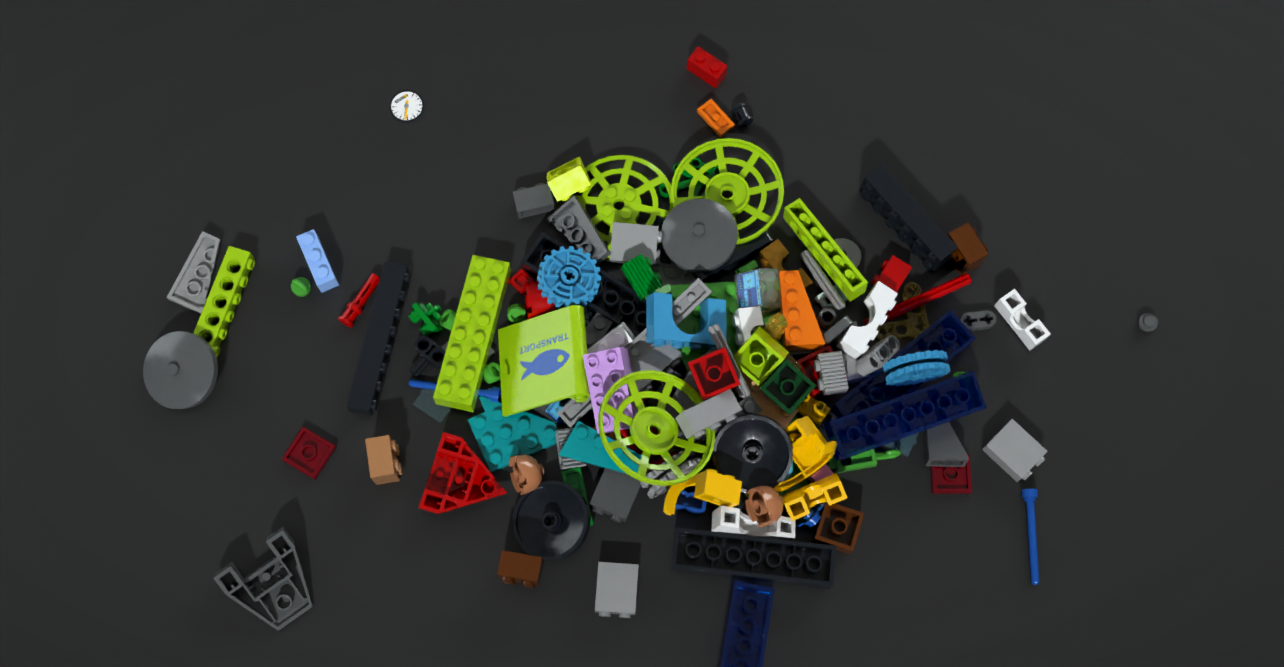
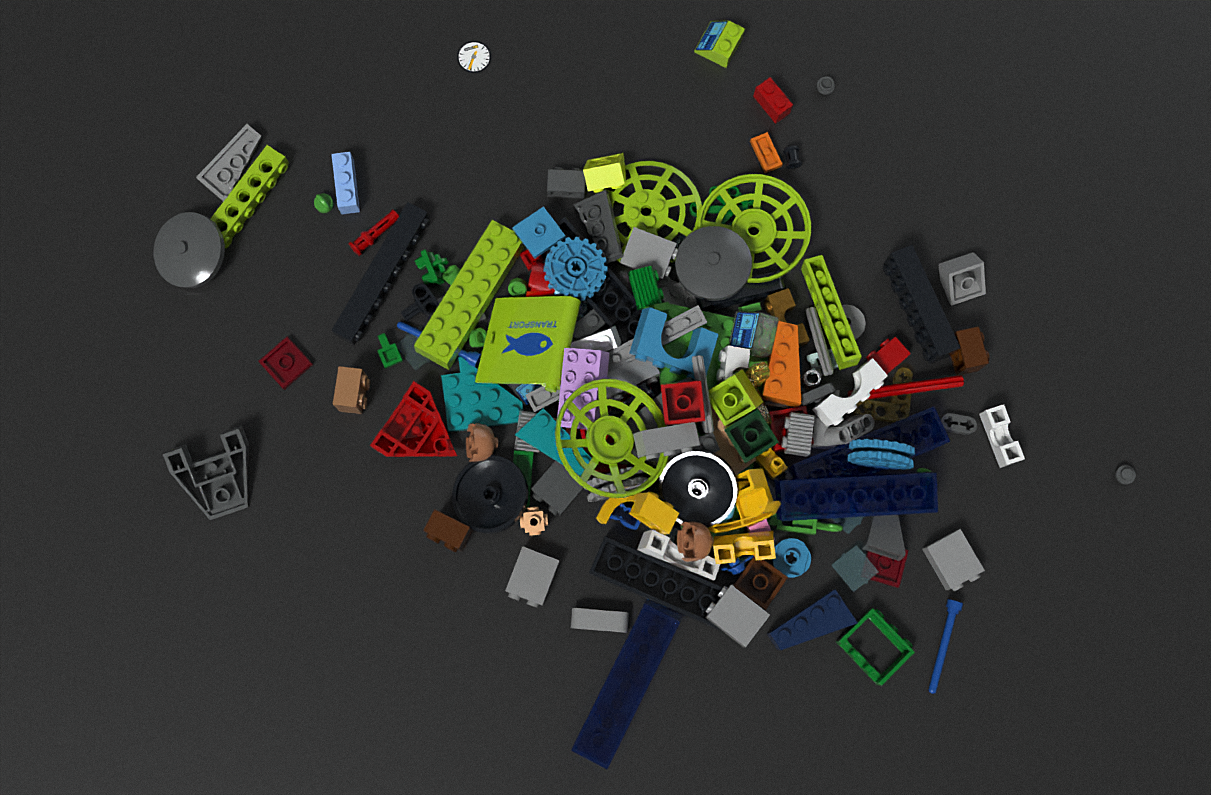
camera: 15 degrees right, 5 degrees up
none -> green plate [377,333,403,369]
none -> dark azure plate [512,206,566,259]
none -> light nougat brick [520,507,548,535]
none -> light grey beam [570,608,629,633]
none -> lime slope [694,21,745,68]
none -> light grey brick [705,585,770,647]
none -> dark blue wedge [767,590,858,650]
none -> dark azure plate [771,538,811,578]
none -> dark grey plate [817,76,835,95]
none -> clear light blue piece [831,545,879,592]
none -> green window [835,608,915,686]
none -> light grey slope [939,253,986,306]

